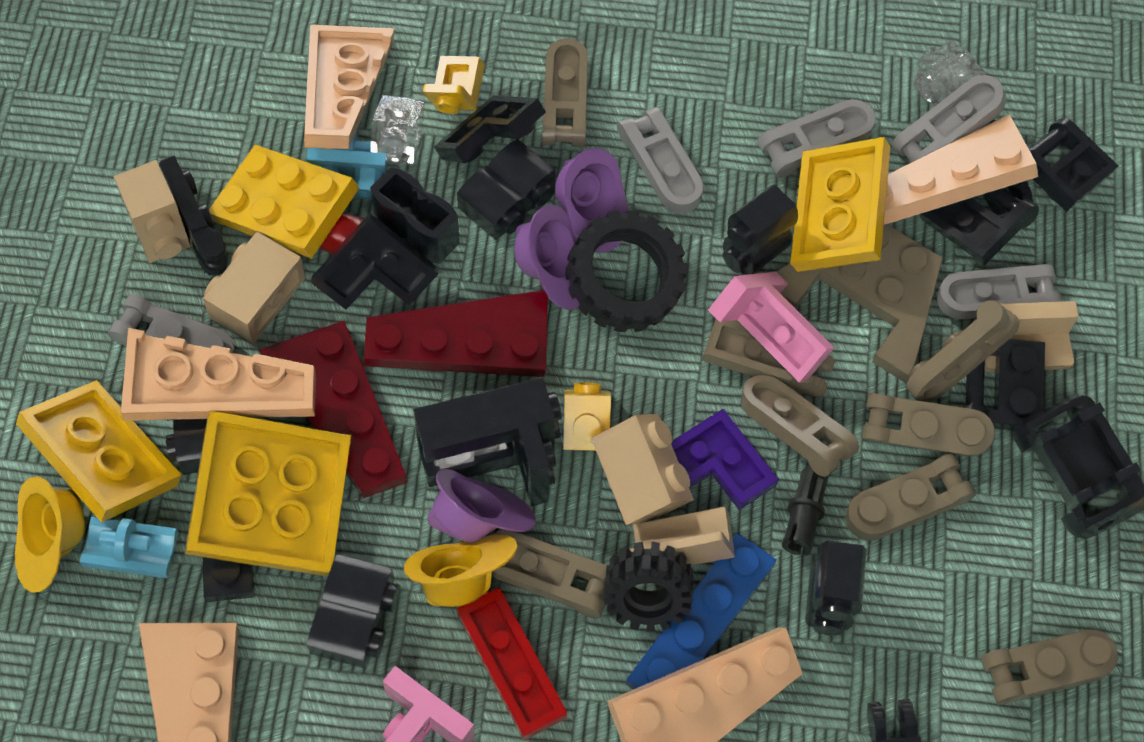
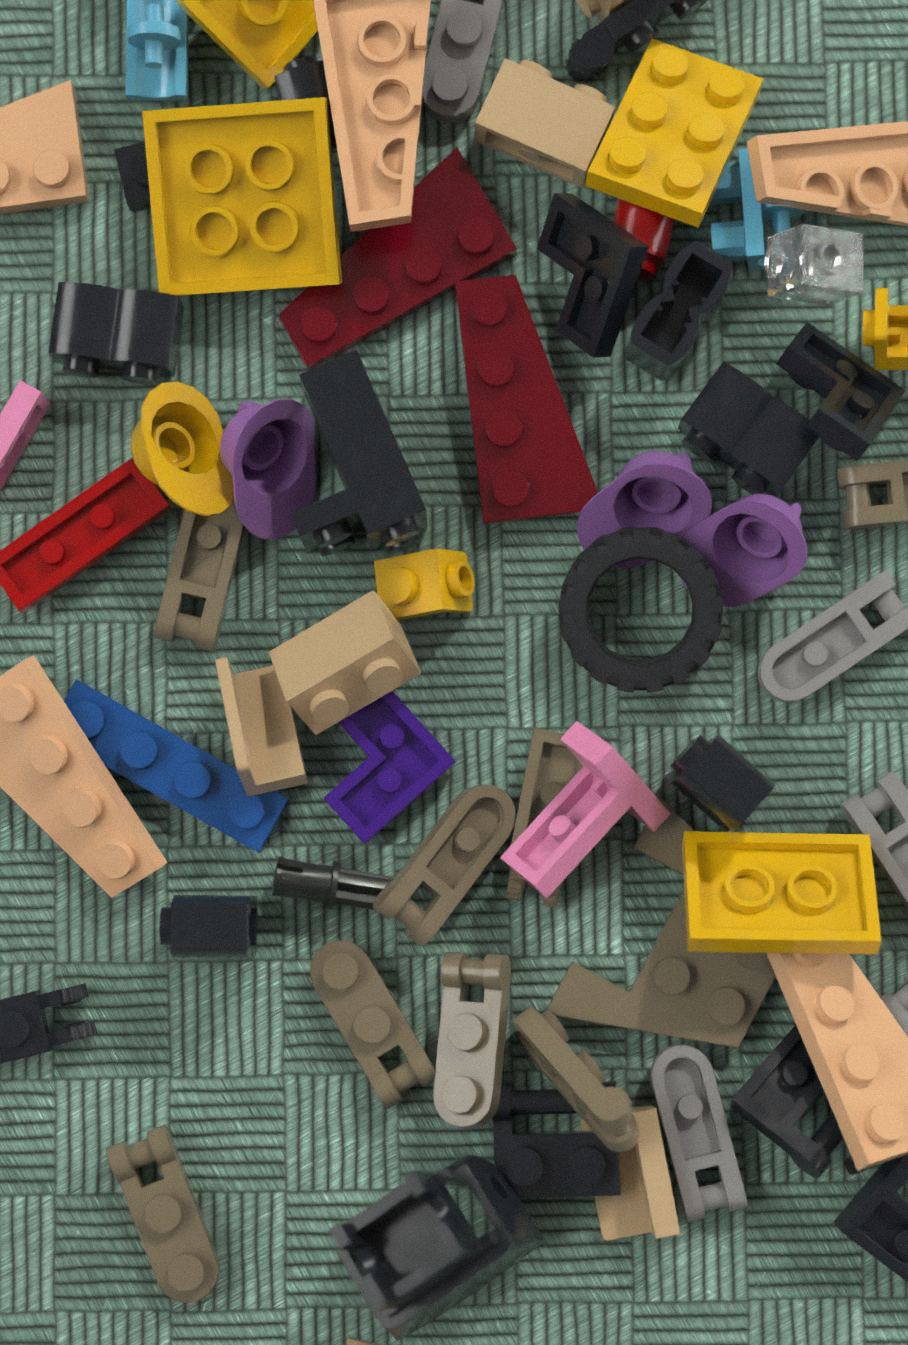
camera: 85 degrees right, 20 degrees up
black tyre [604,542,693,632] -> none

